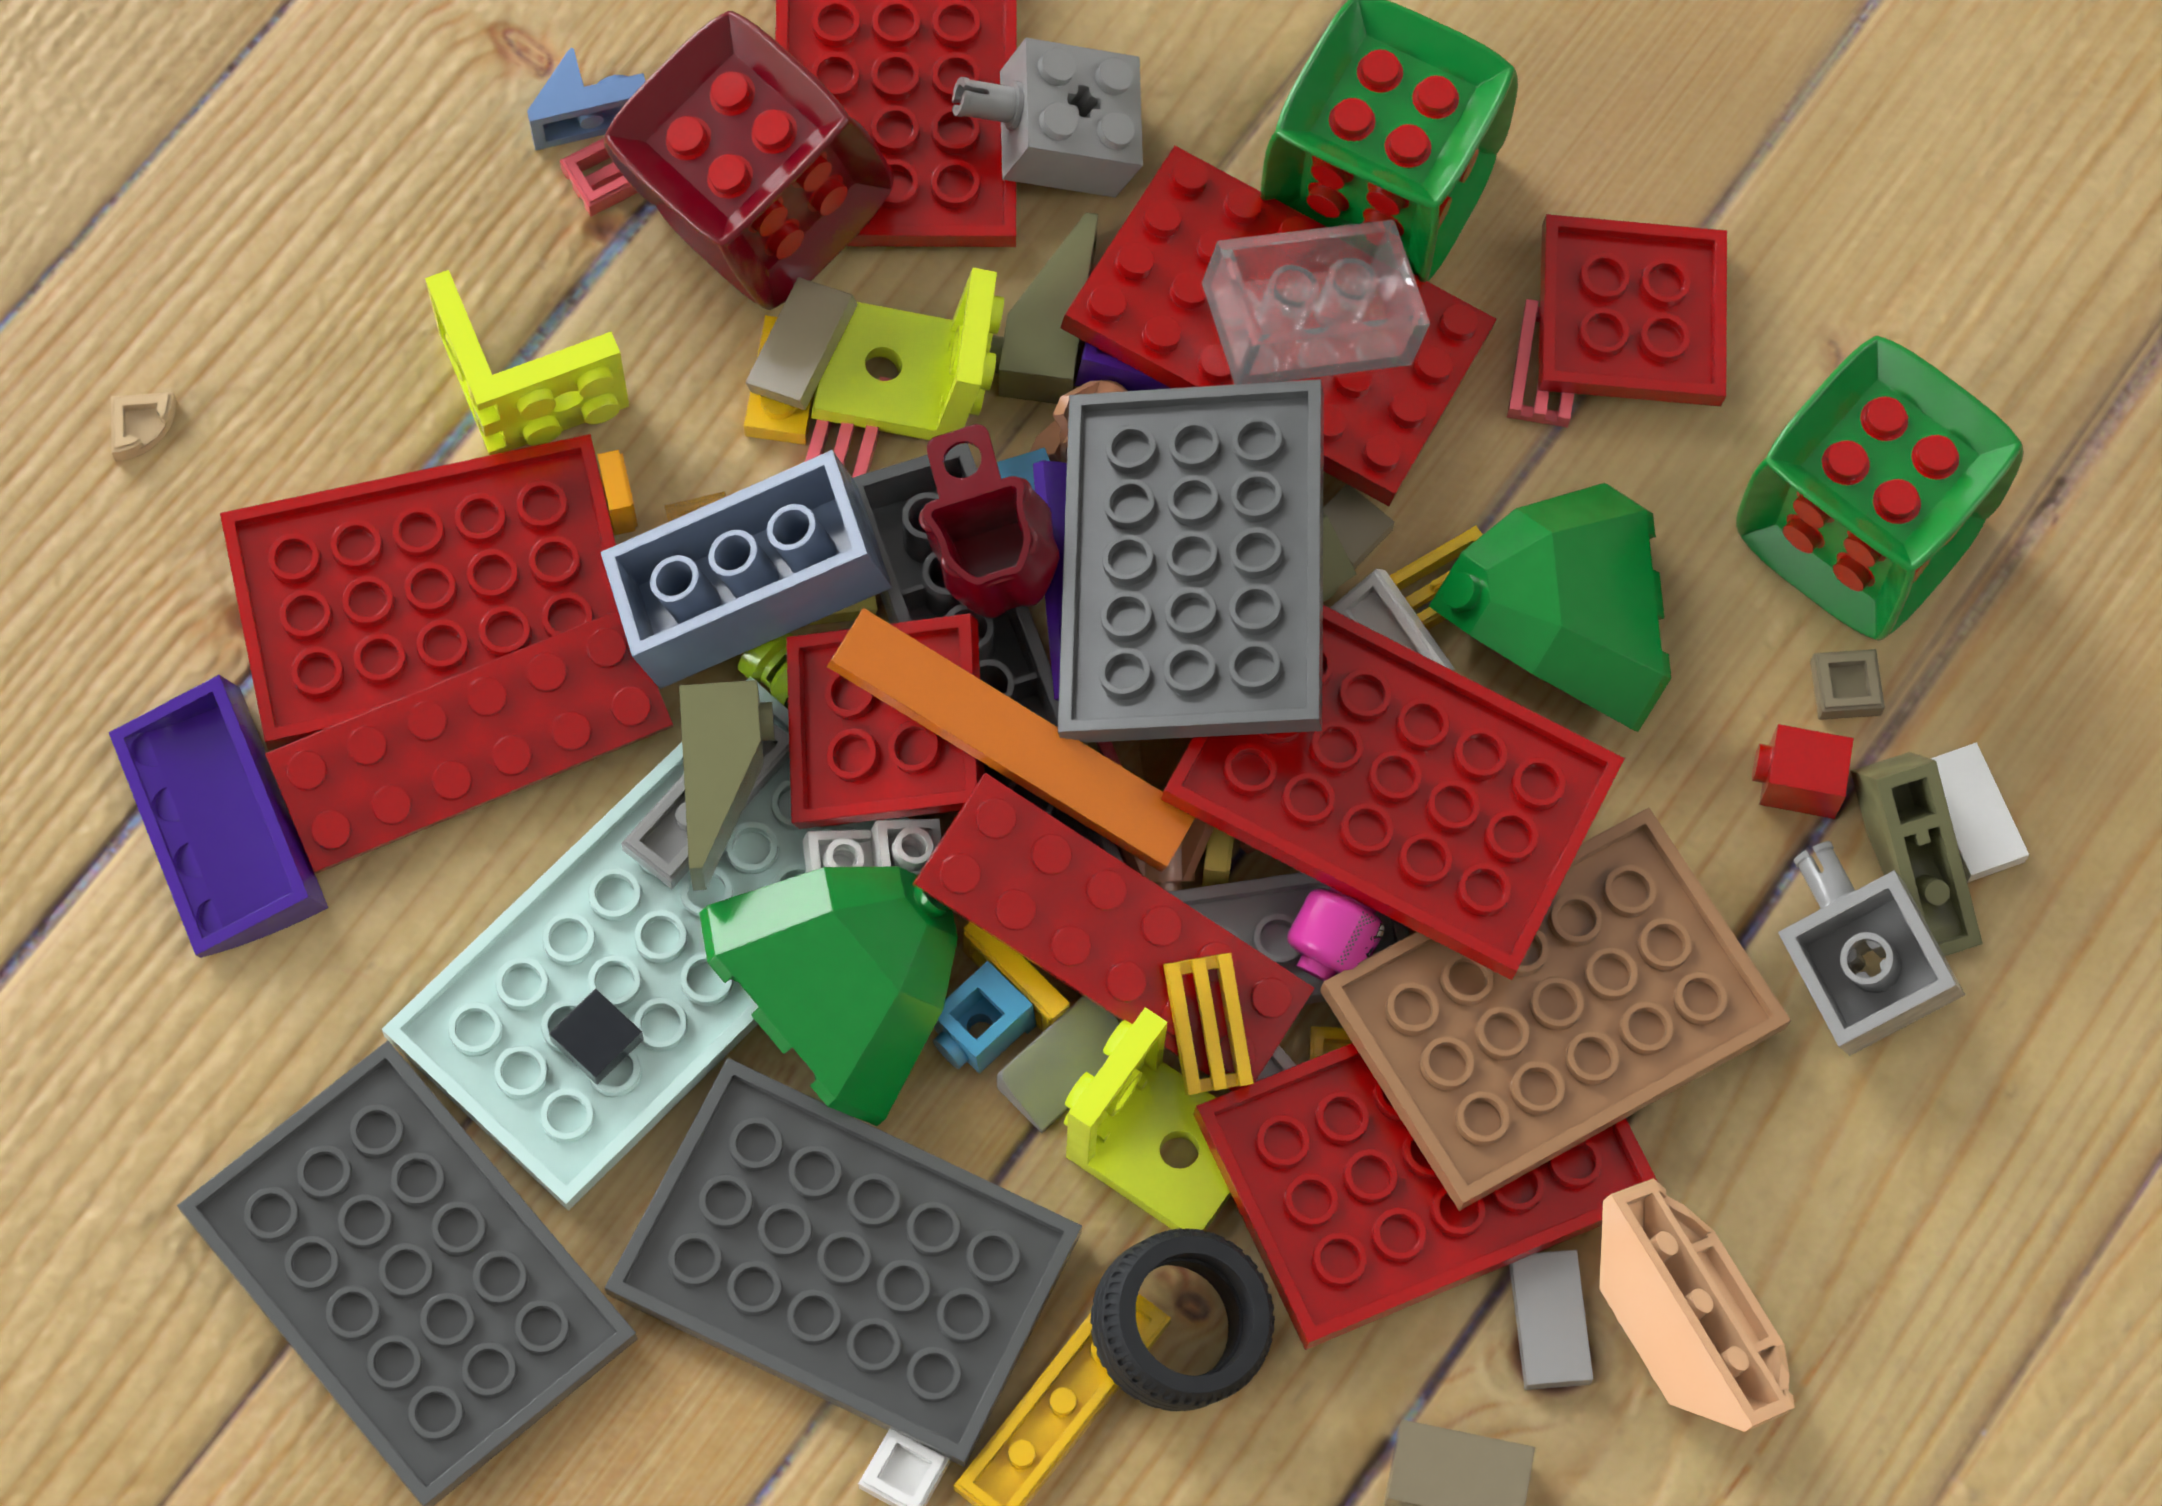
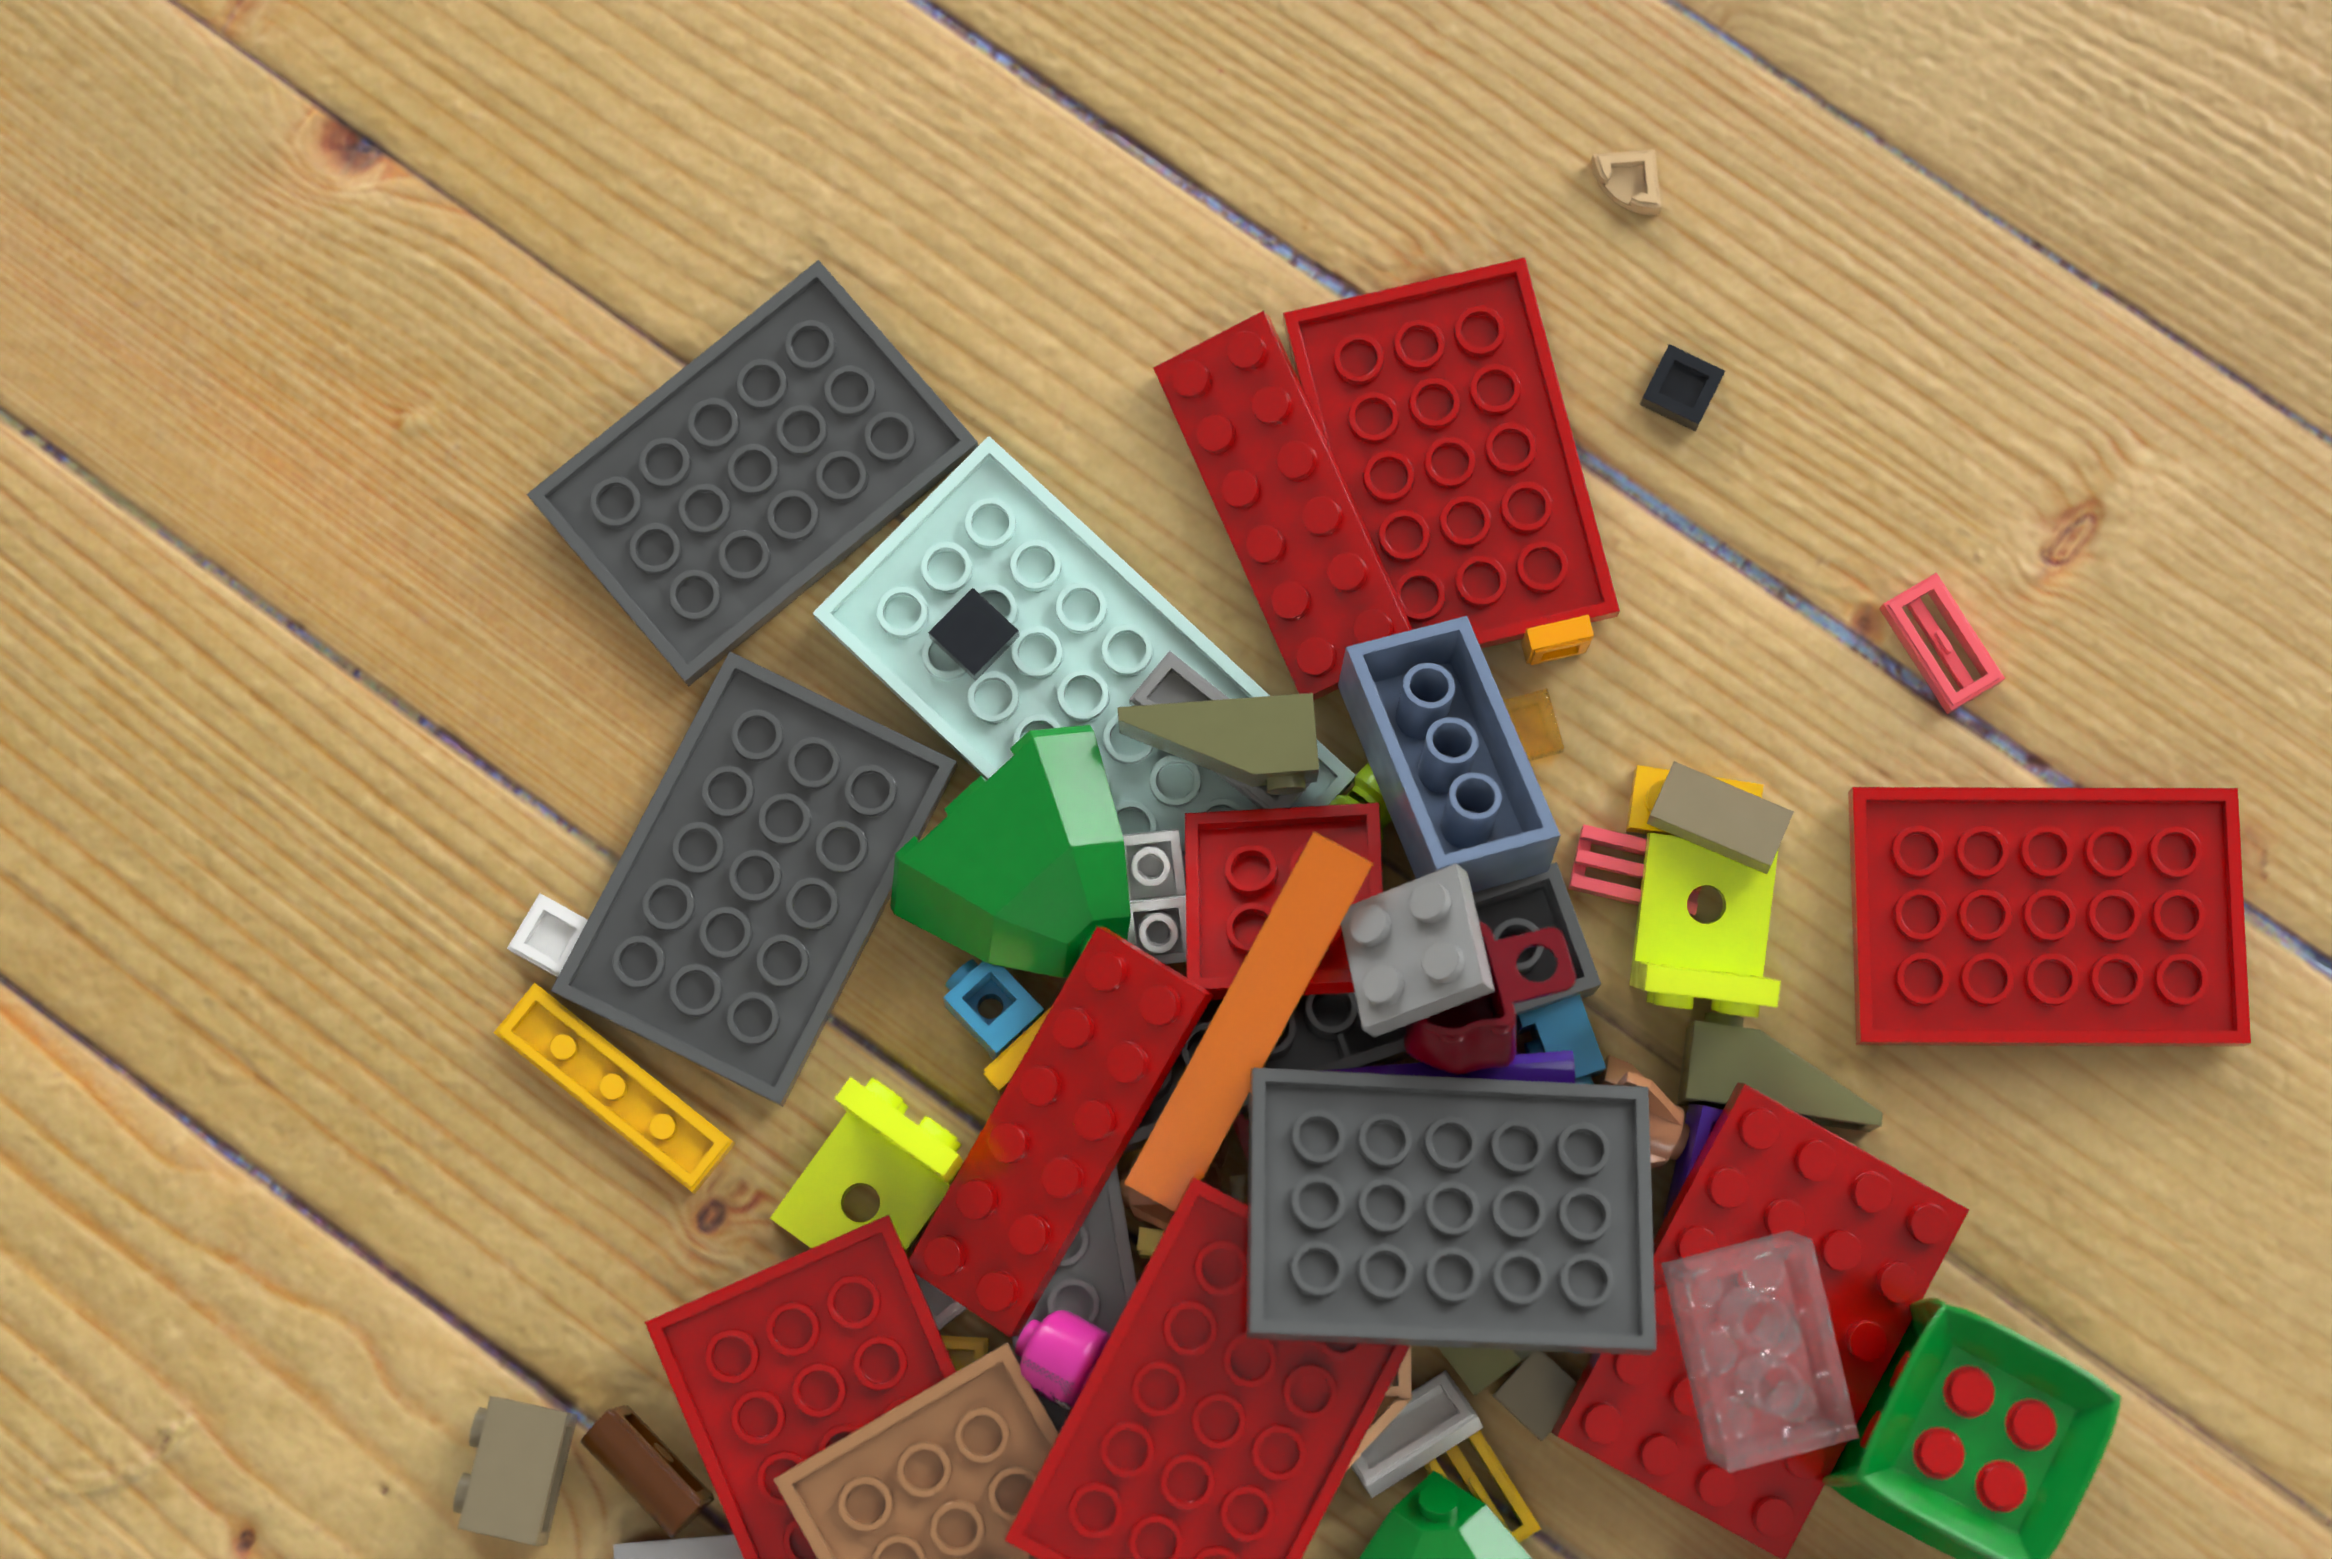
camera: 95 degrees right, 10 degrees up
dark purple slope [108,675,328,958] -> none
neon yellow bracket [425,270,629,455] -> none
medium blue slope [527,48,645,151] -> none
dark red piece [604,11,893,310] -> none
light grey brick [952,38,1143,198] -> none
light grey slope [997,996,1120,1133] -> none
black tyre [1090,1228,1275,1411] -> none
yellow tile [1163,953,1254,1095] -> none
none -> reddish brown brick [580,1405,714,1538]
none -> light grey plate [1341,864,1494,1037]
none -> black tile [1639,344,1725,432]

